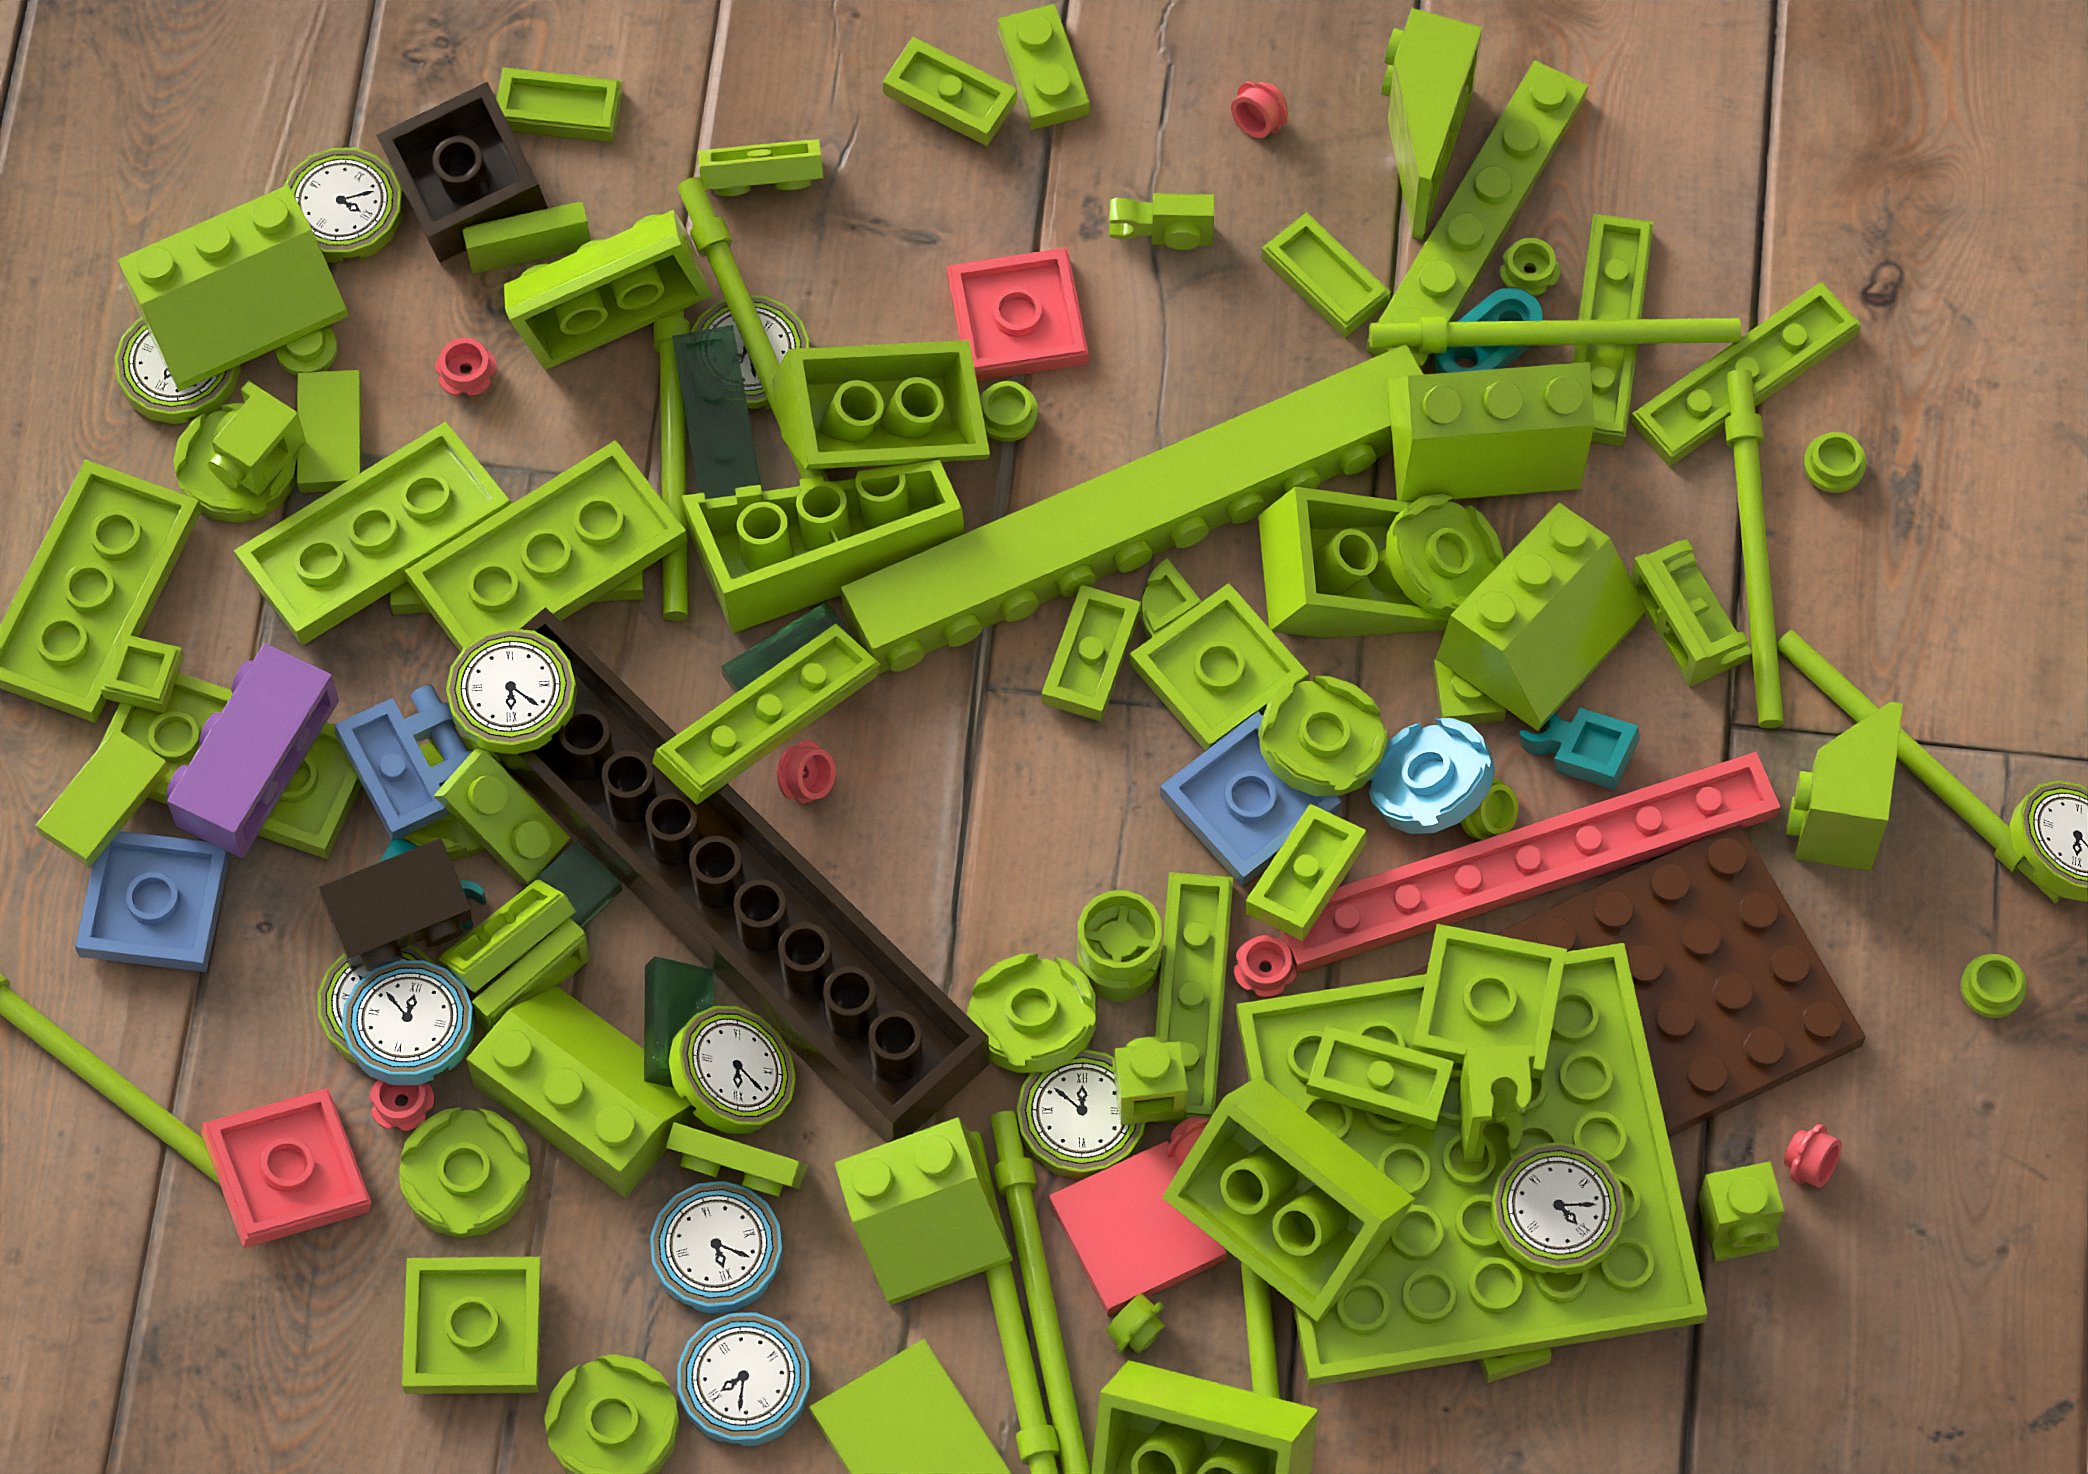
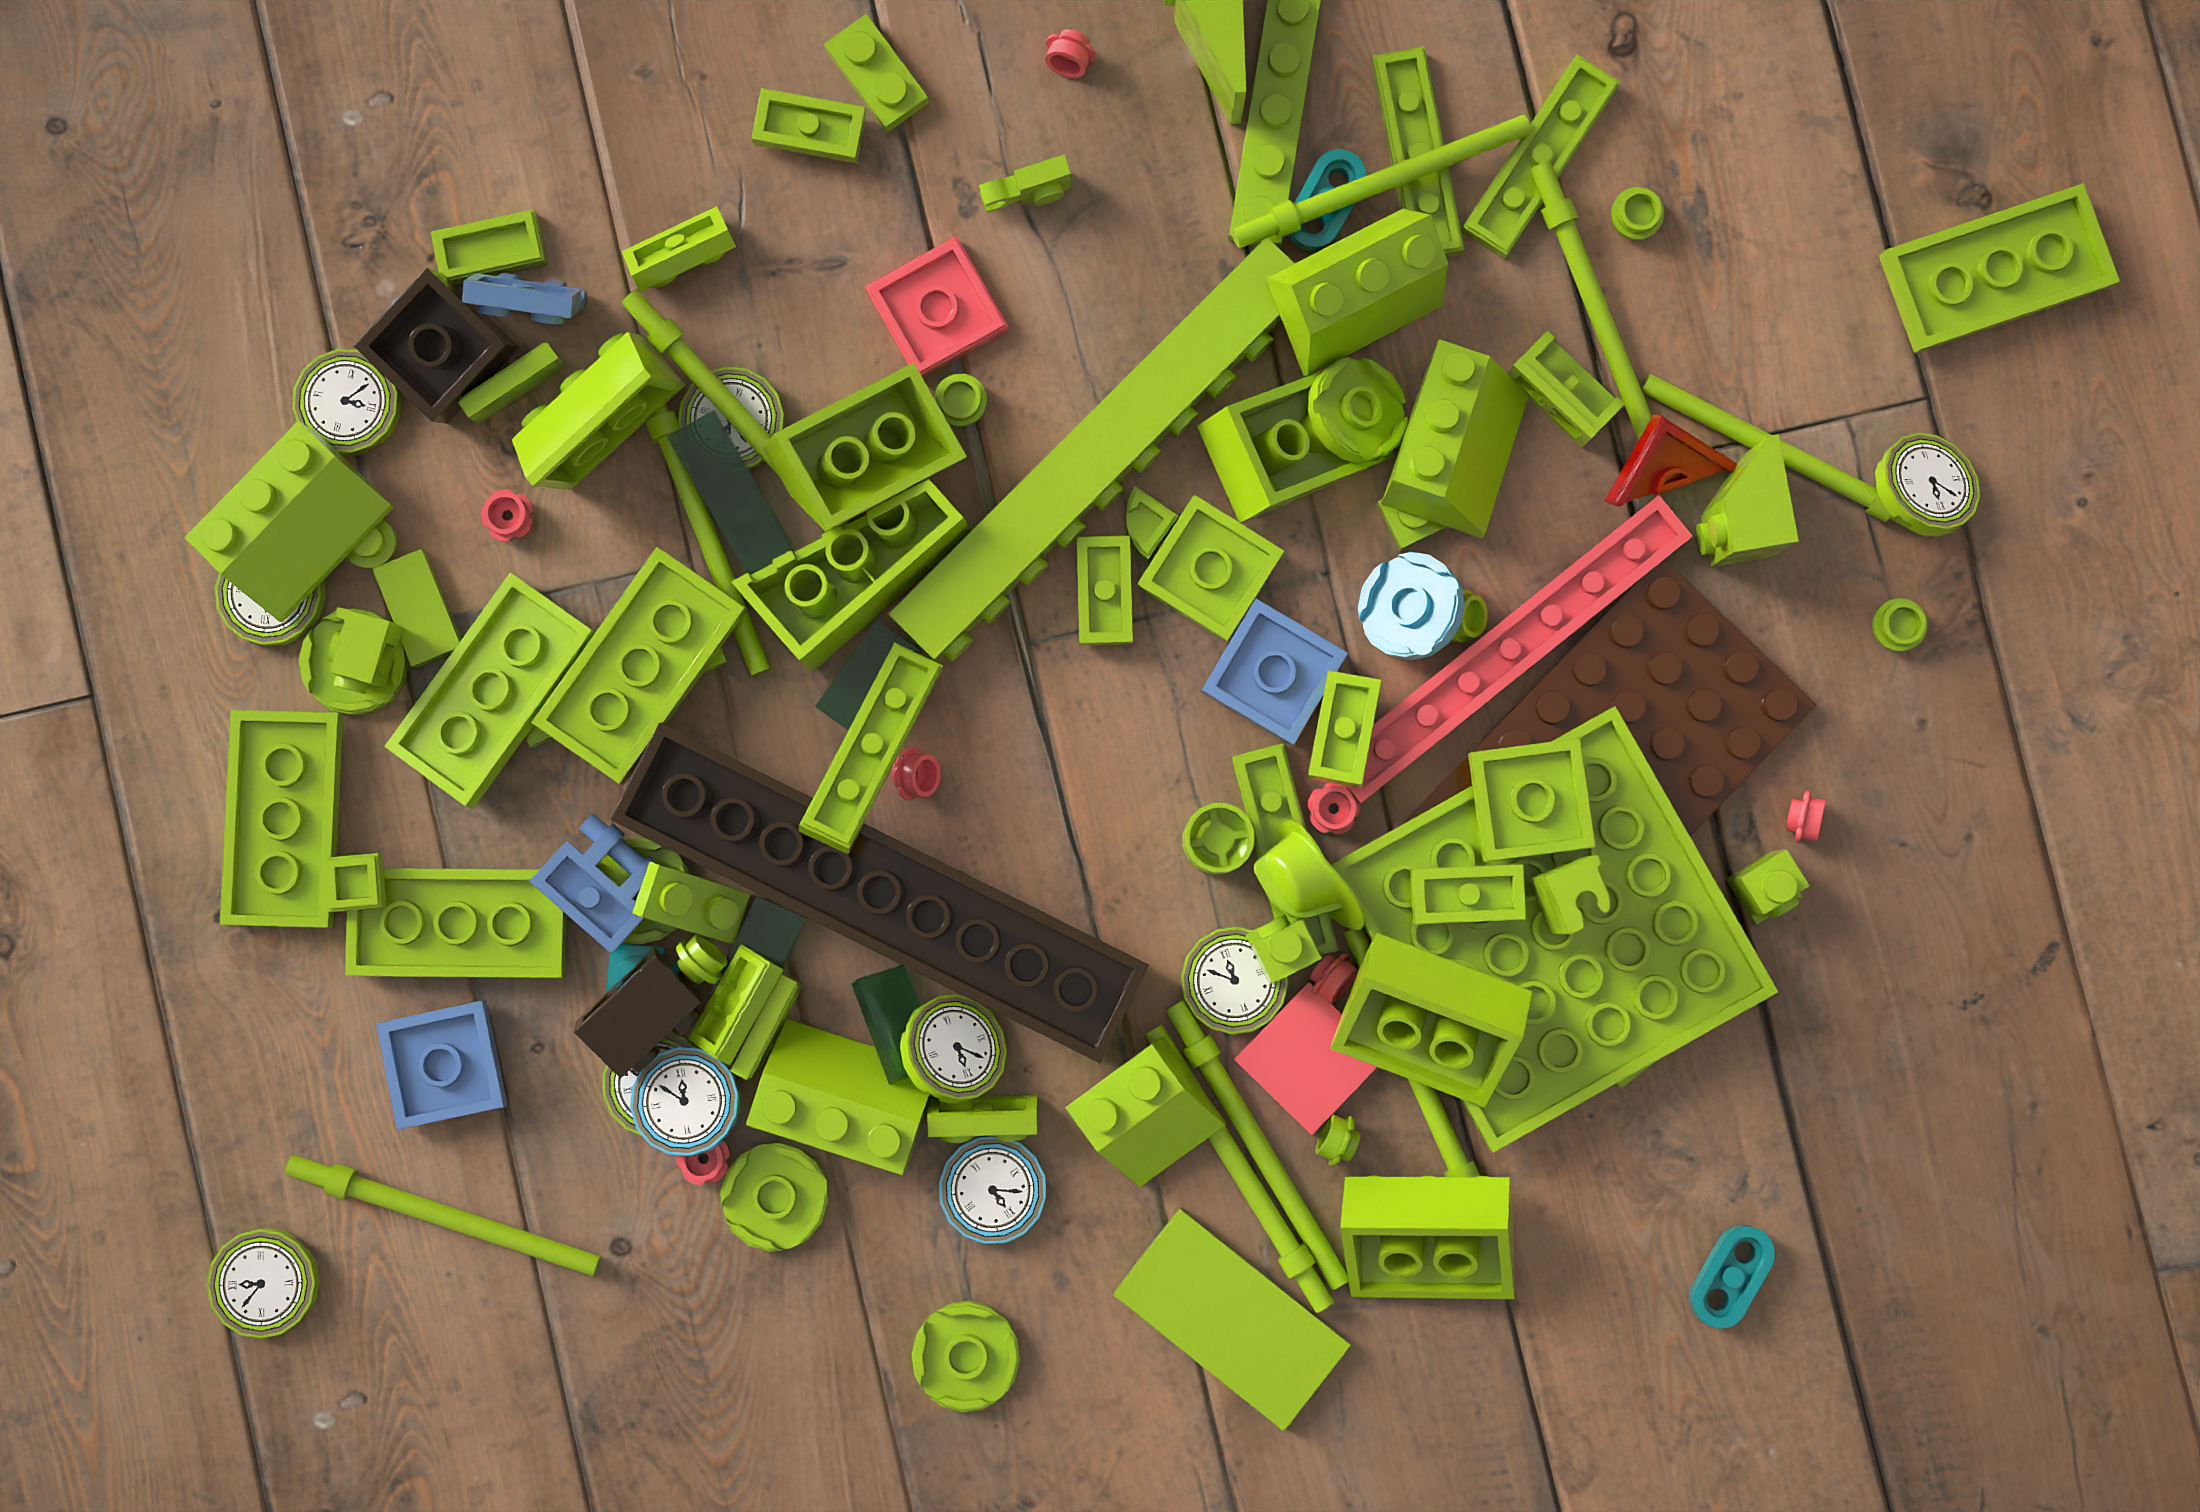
camera: 20 degrees left, 20 degrees up
lime tile [35,728,169,868] -> none
medium lavender brick [166,643,339,858] -> none
coral tile [201,1088,372,1249] -> none
lime plate [402,1257,542,1394] -> none
tile [446,628,577,755] -> none
tile [677,1313,810,1446] -> none
lime tile [967,953,1097,1073] -> none
lime tile [1258,676,1388,796] -> none
lime tile [1261,212,1390,338] -> none
tile [1491,1142,1626,1275] -> none
lime plate [1500,238,1561,297] -> none
teal plate [1519,707,1640,791] -> none
none -> medium blue plate [462,273,587,324]
none -> lime plate [676,934,728,984]
none -> lime piece [1254,820,1366,930]
none -> red tile [1604,414,1737,507]

